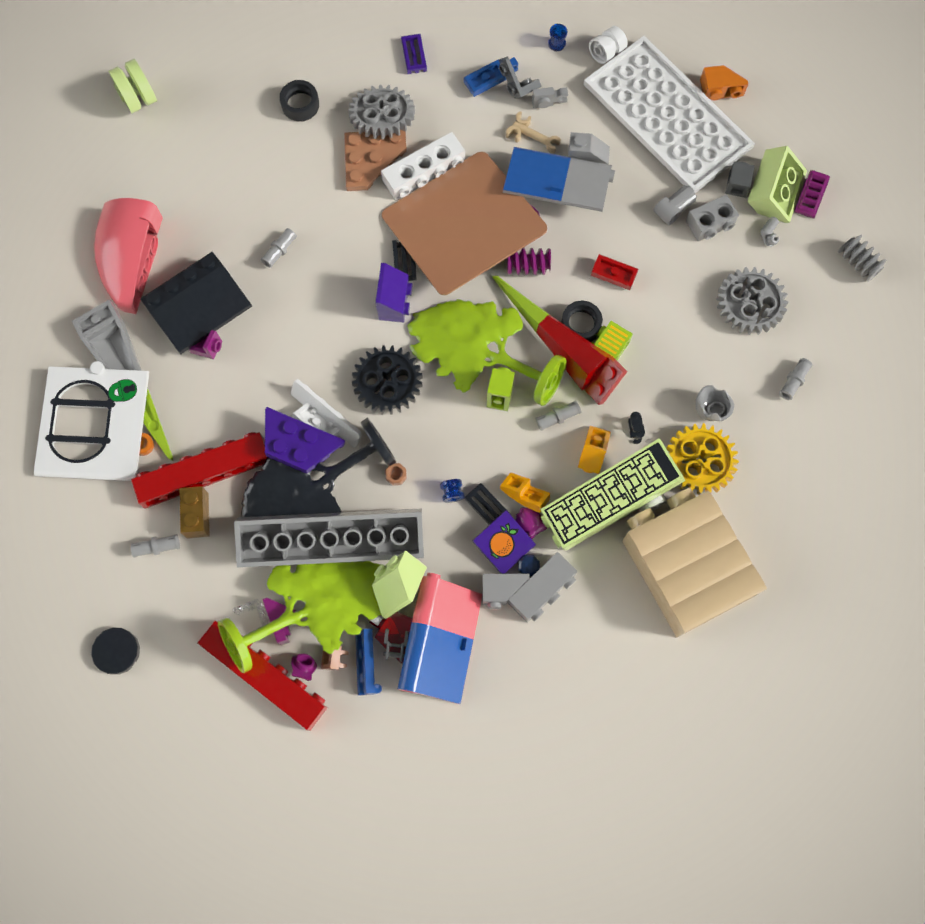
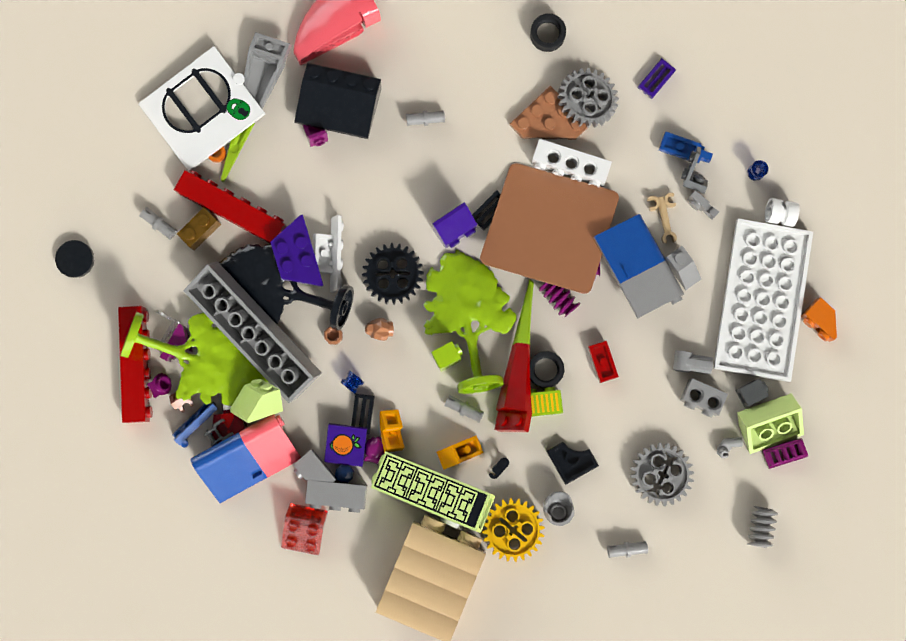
camera: 50 degrees right, 10 degrees up
none -> clear red bracket [281,503,328,555]
none -> nougat rock [365,318,394,341]
none -> black tile [546,442,599,485]

